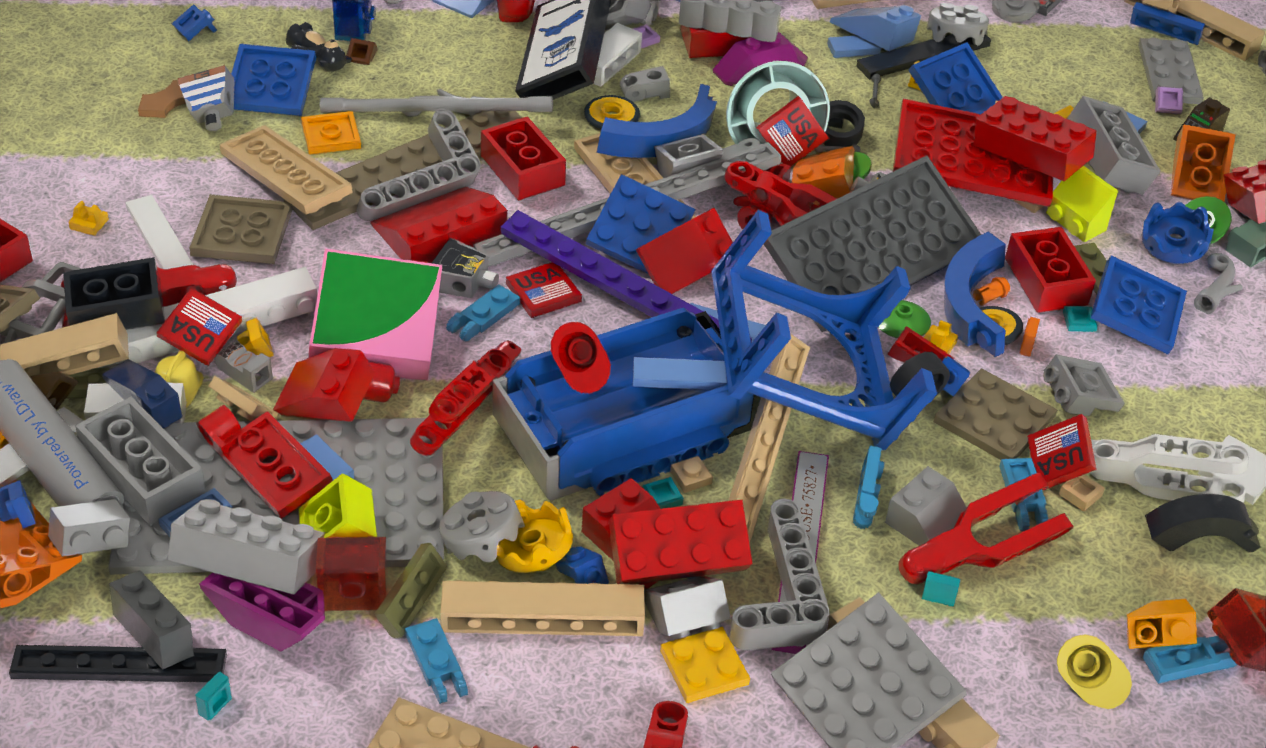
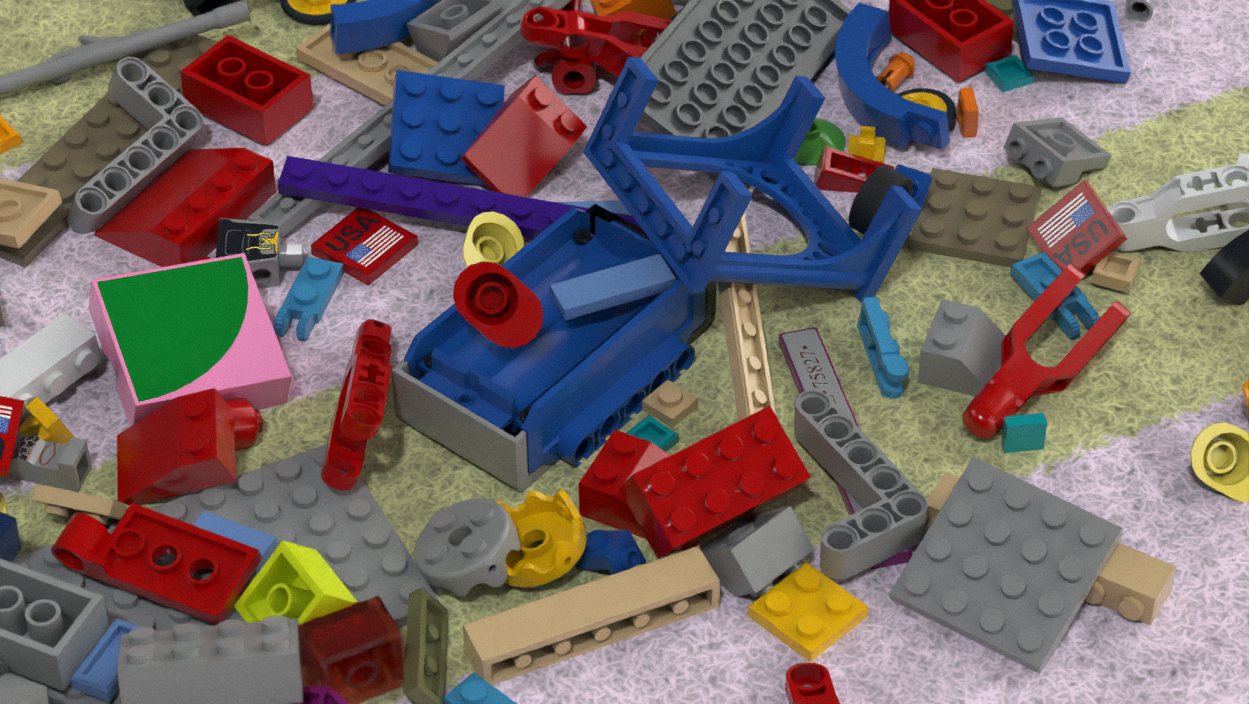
camera: 20 degrees left, 0 degrees up
none -> light yellow piece [463,212,524,267]

